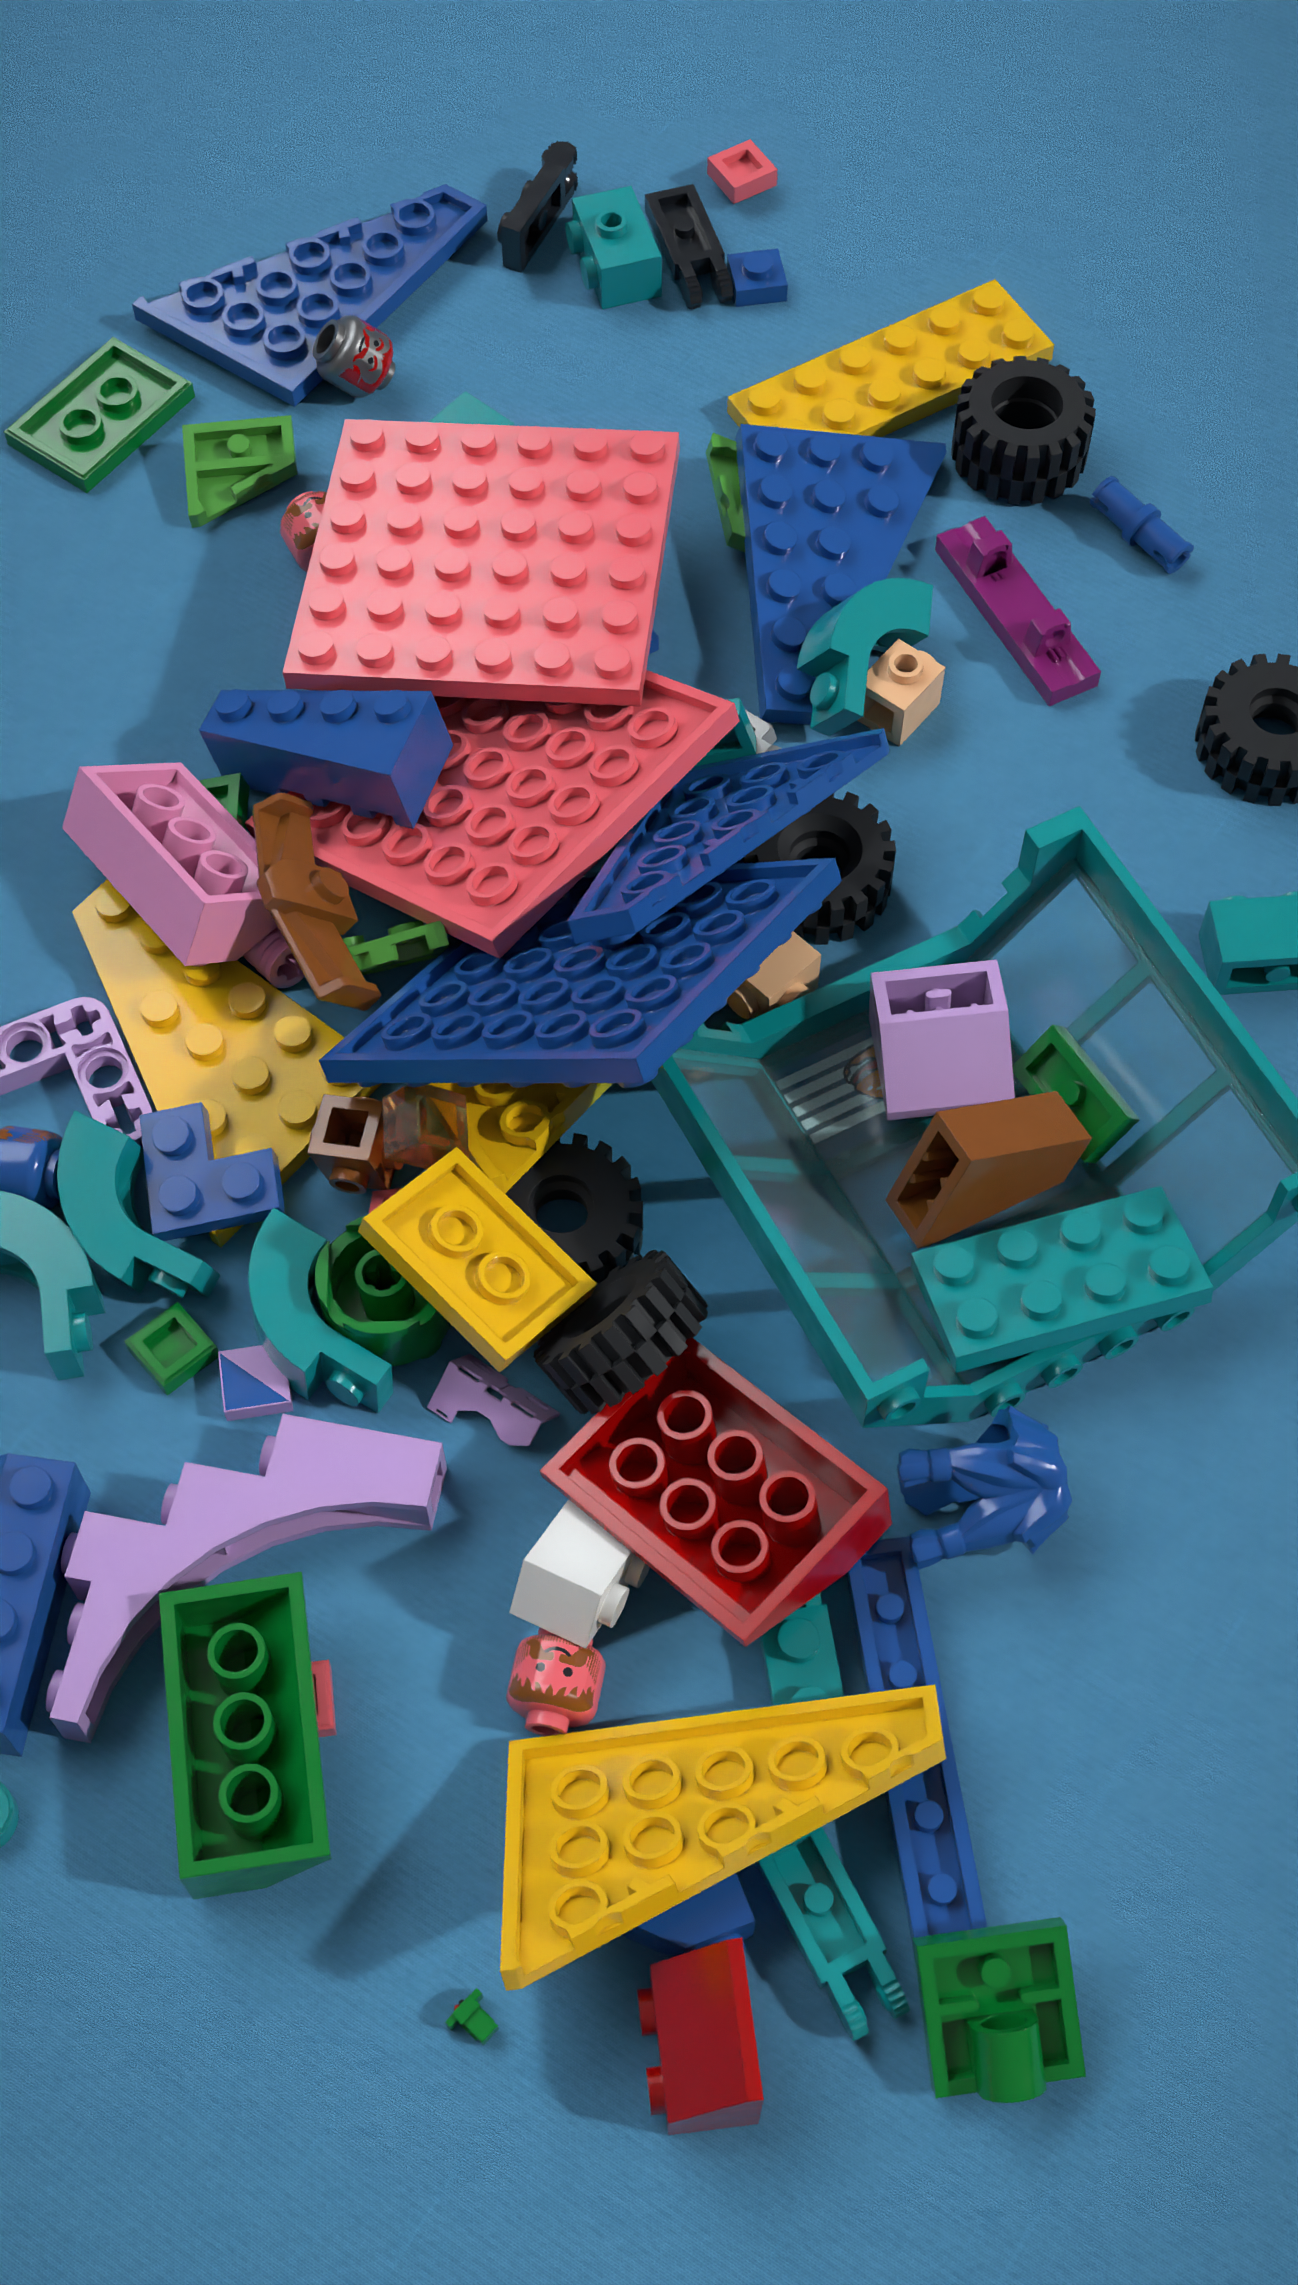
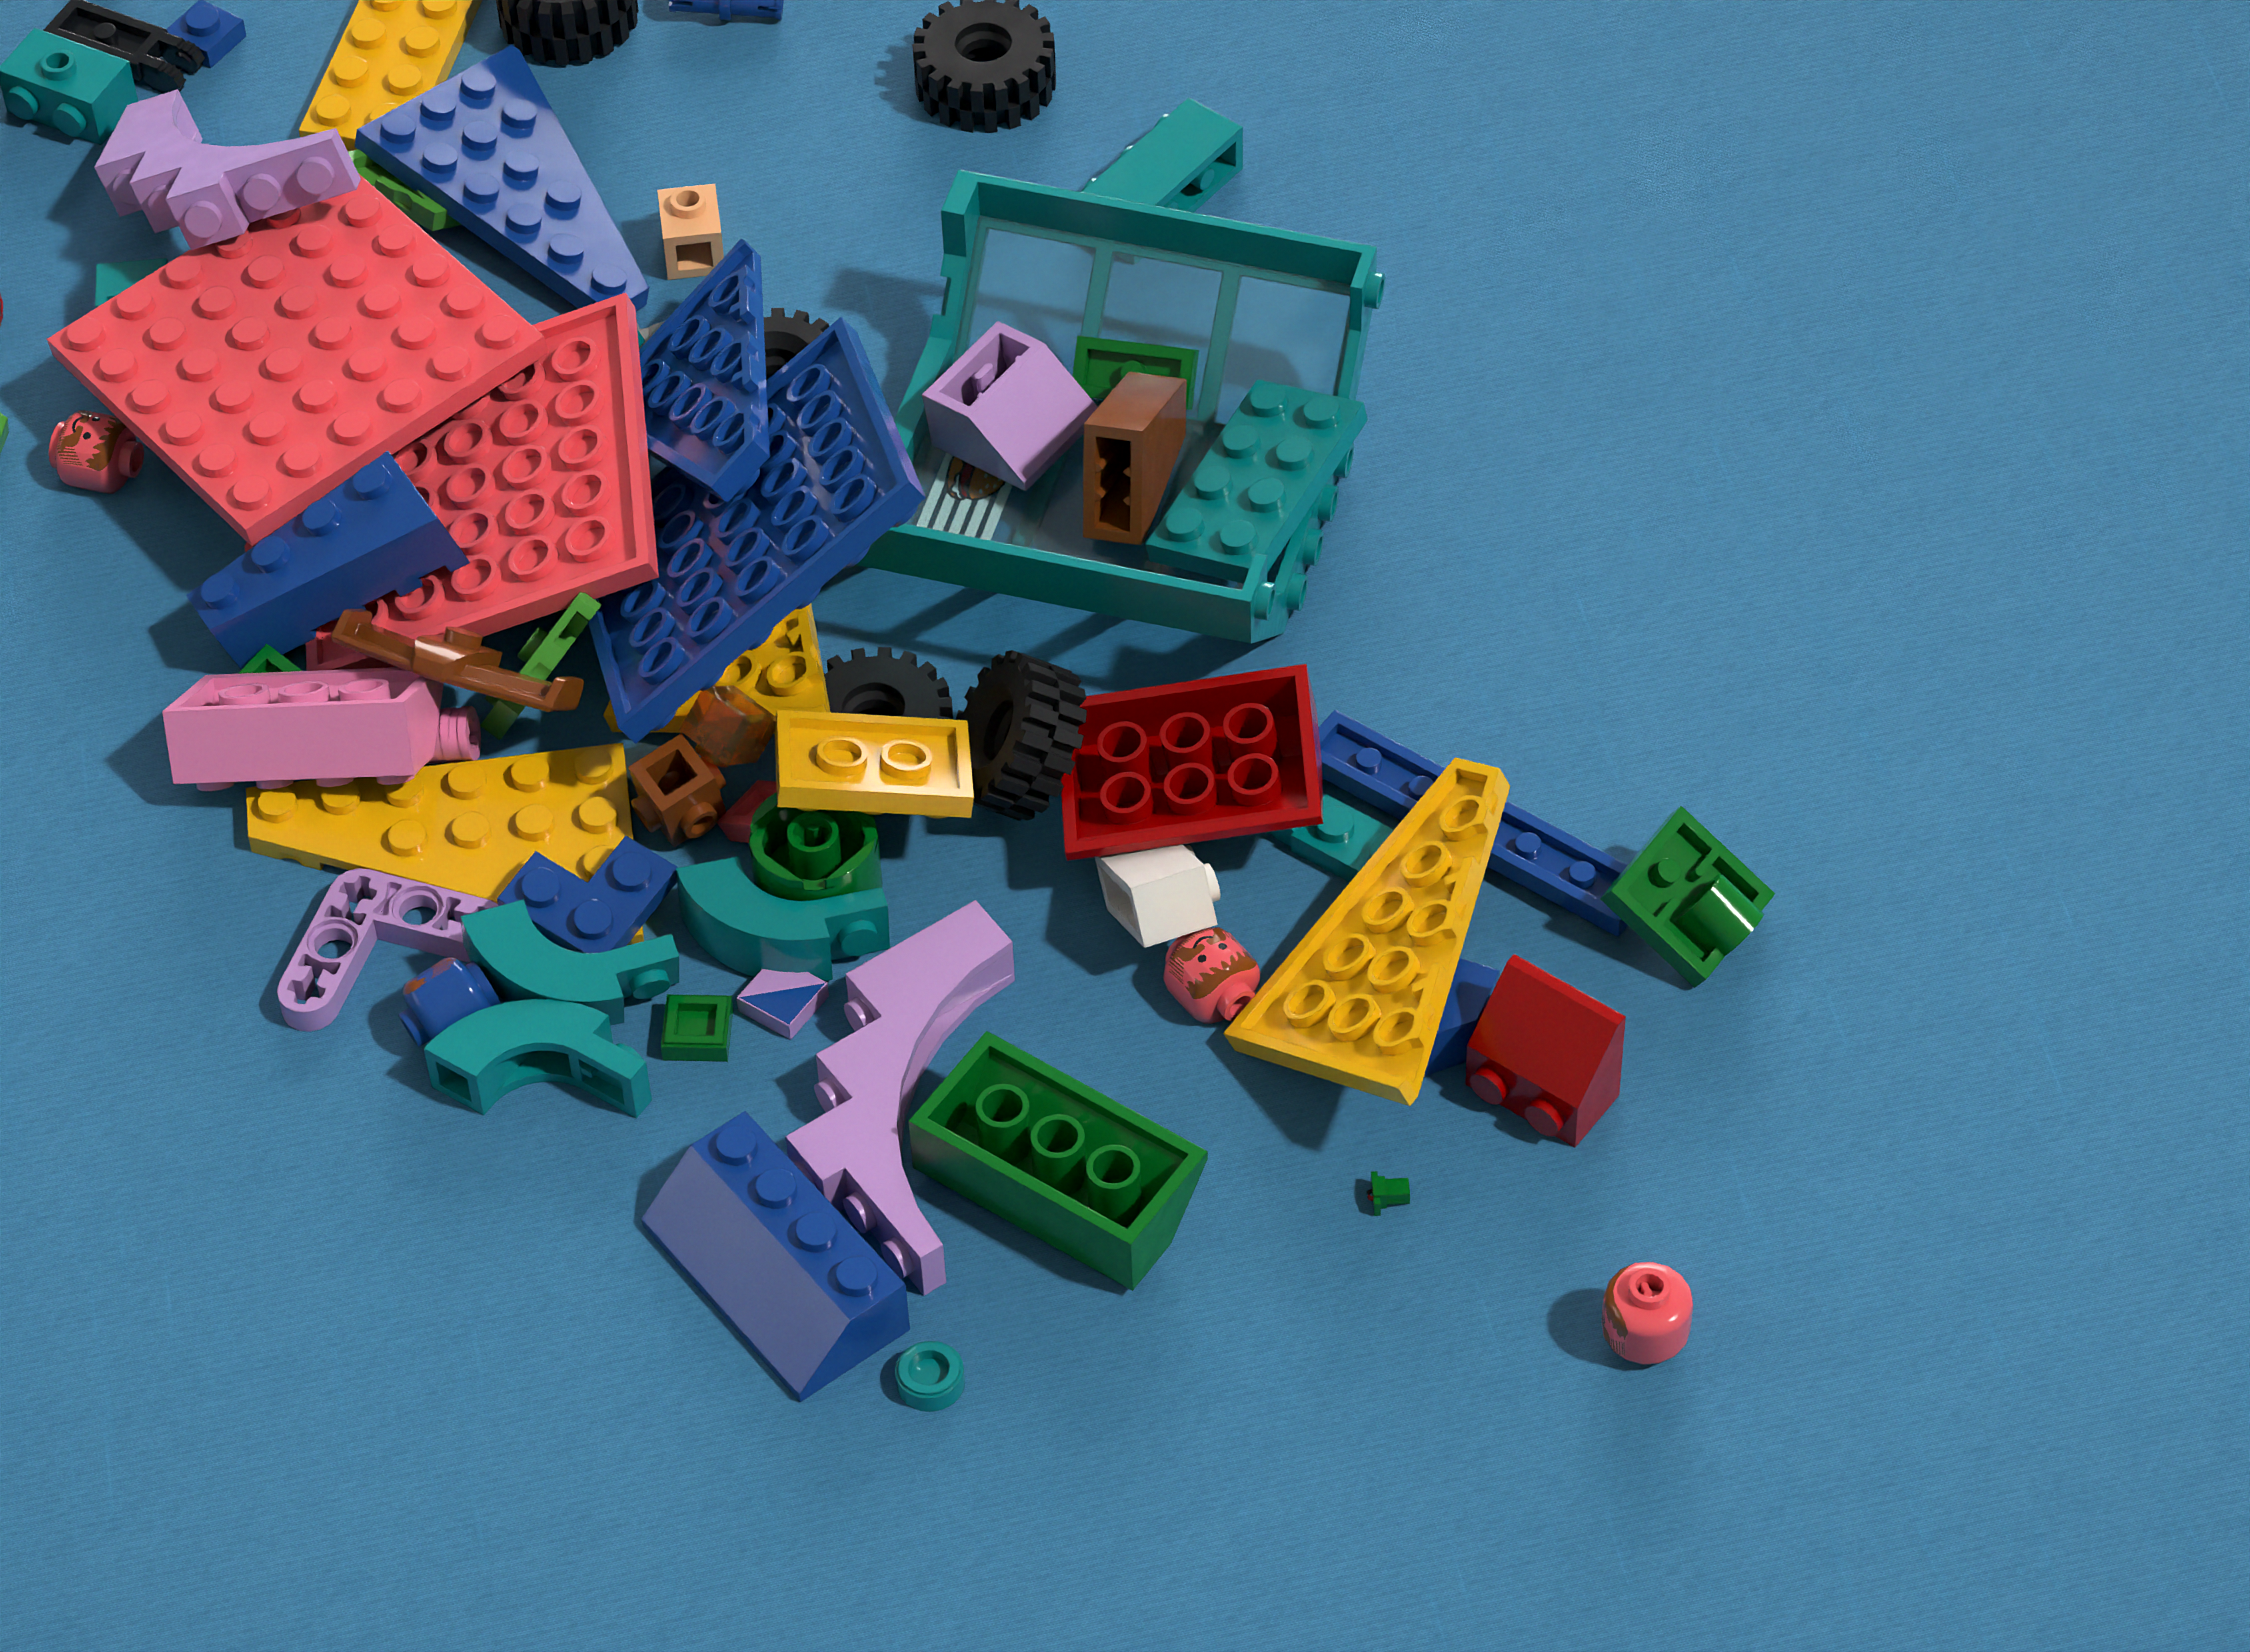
camera: 45 degrees left, 10 degrees down
lavender piece [427,1354,560,1446] -> none
teal hinge [755,1827,910,2041] -> none
teal arch [797,578,933,736] -> none
blue piece [896,1405,1072,1570] -> none
magenta hinge [935,516,1101,707] -> none
none -> lavender arch [94,89,361,250]

